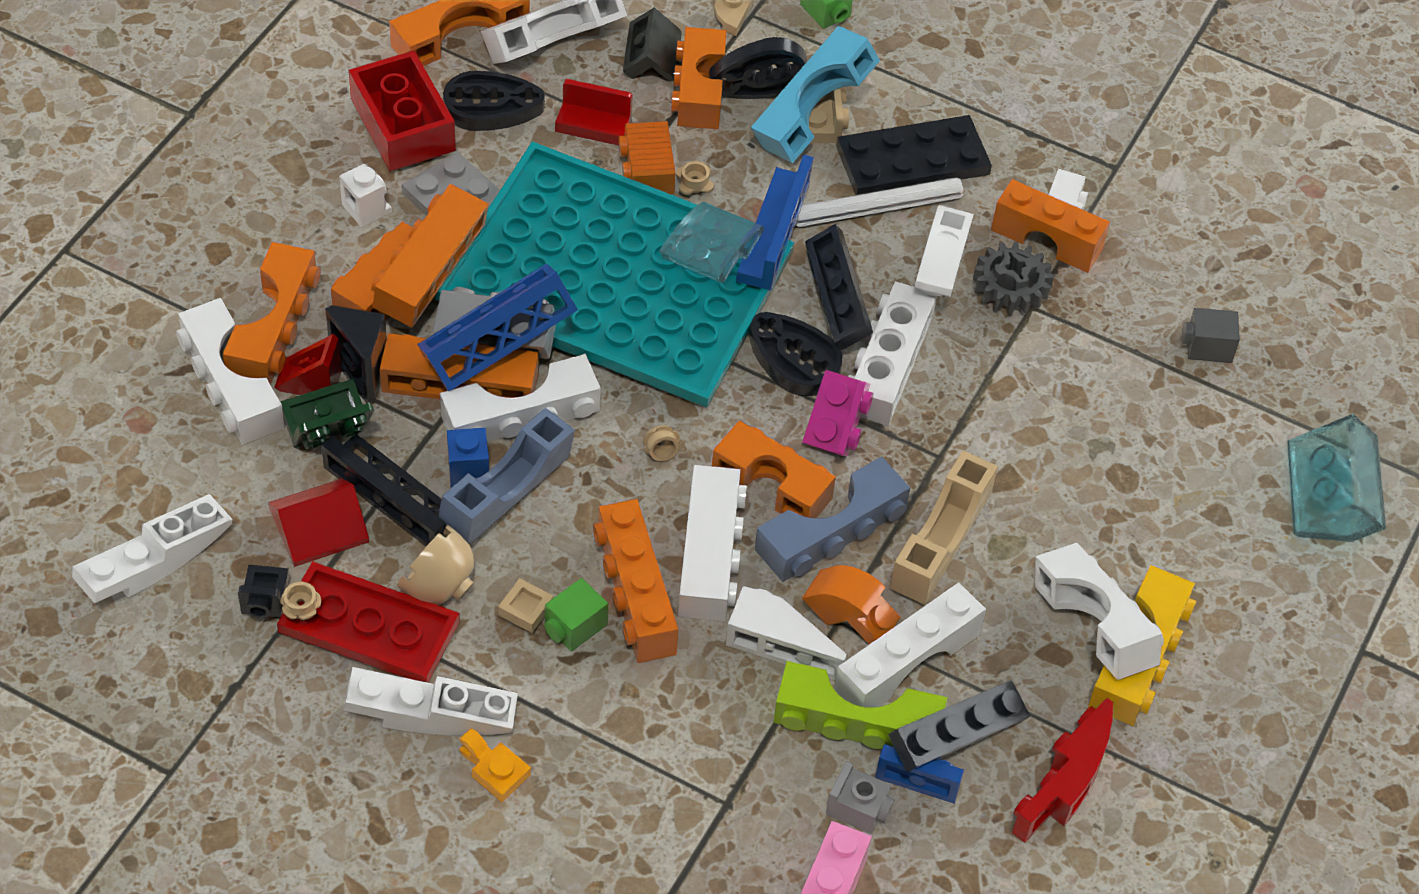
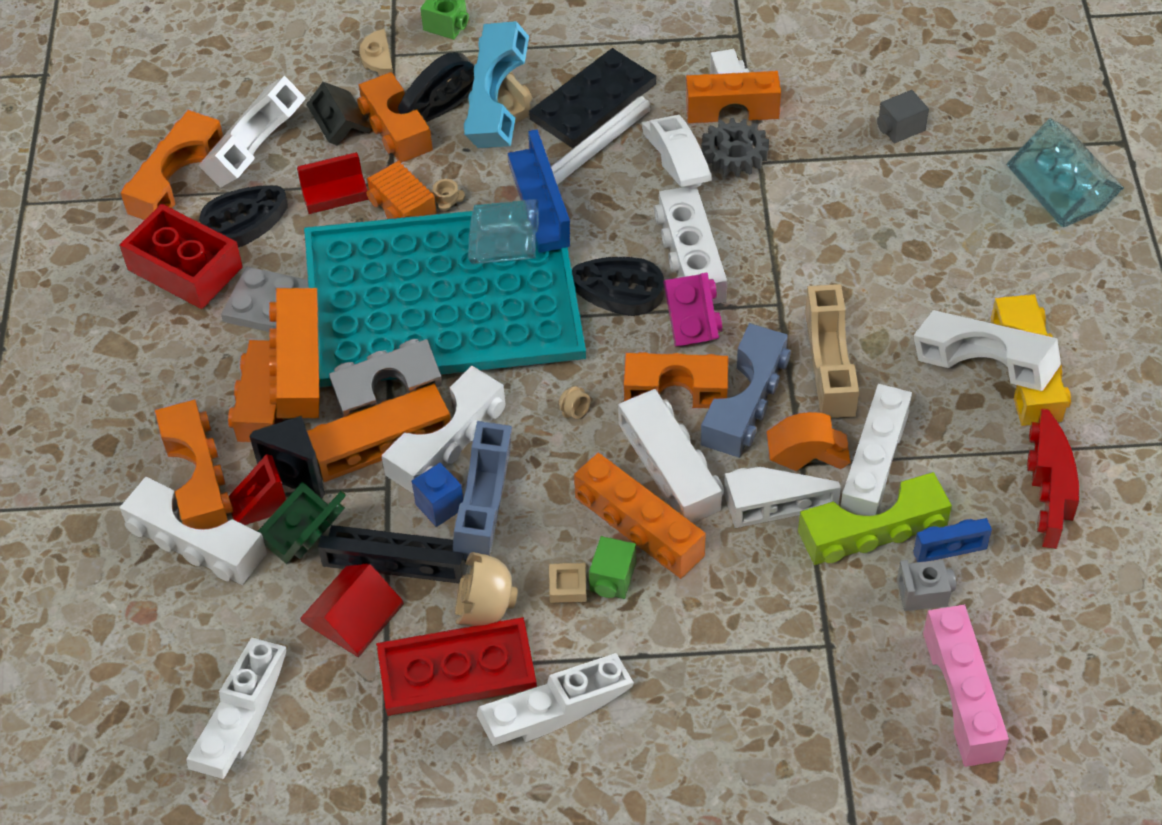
camera: 25 degrees left, 0 degrees up
black bracket [238,565,290,618] -> none
tan plate [280,582,321,620] -> none
white brick [339,164,392,227] -> none
blue fence [417,264,578,391] -> none
light orange plate [459,728,531,802] -> none
black plate [805,223,873,350] -> none
plate [888,680,1030,772] -> none

